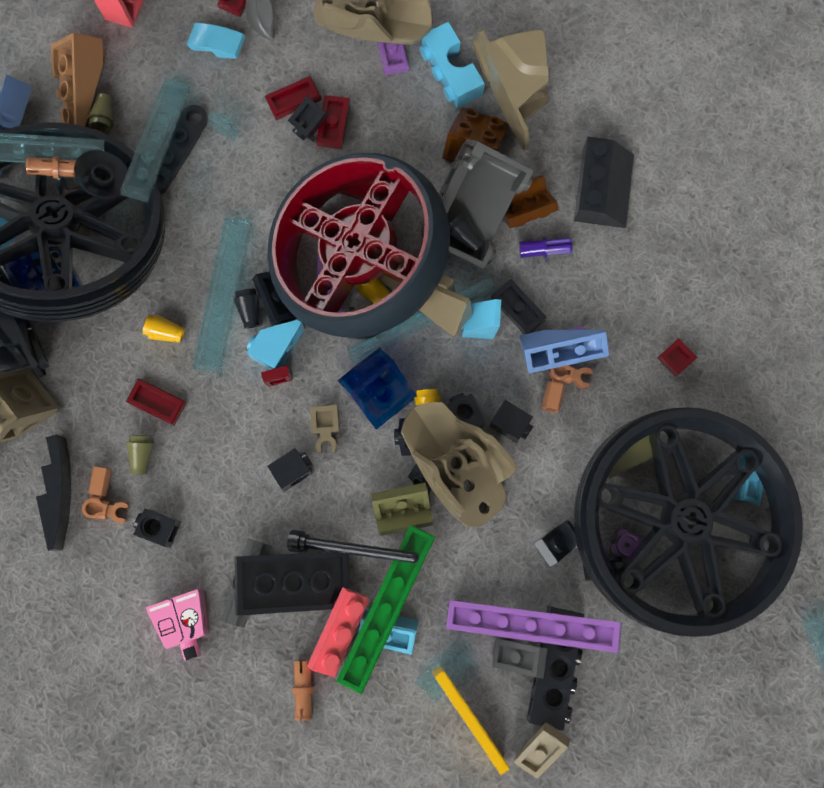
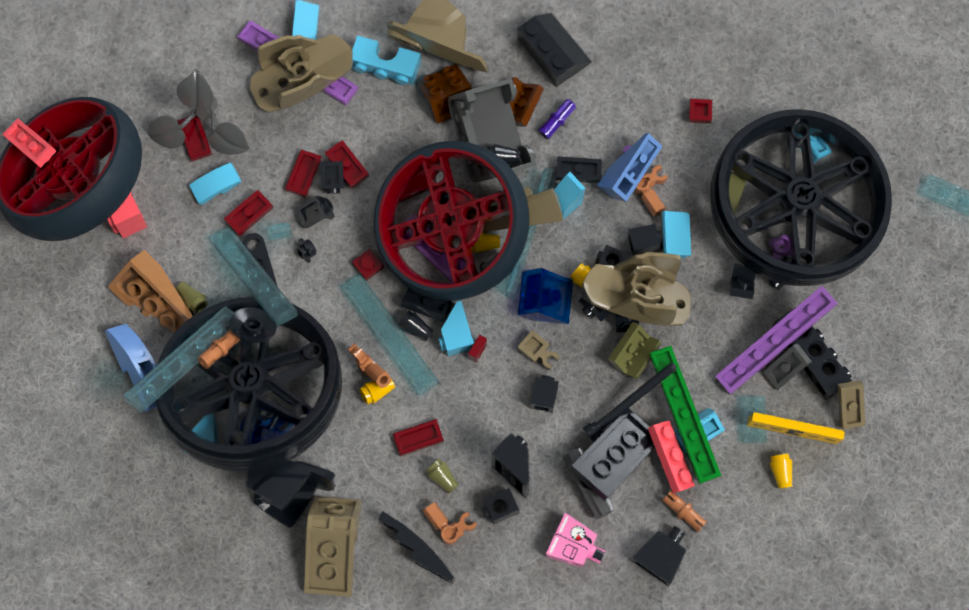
camera: 45 degrees left, 5 degrees down
none -> dark red plate [224,190,274,237]
none -> black bracket [295,195,335,229]
none -> black plate [296,238,316,263]
none -> nougat bar [348,343,392,388]
none -> dark red plate [352,249,384,281]
none -> black slope [491,433,530,498]
none -> black torso [631,526,686,587]
none -> medium azure slope [662,211,691,259]
none -> yellow cone [769,453,792,489]

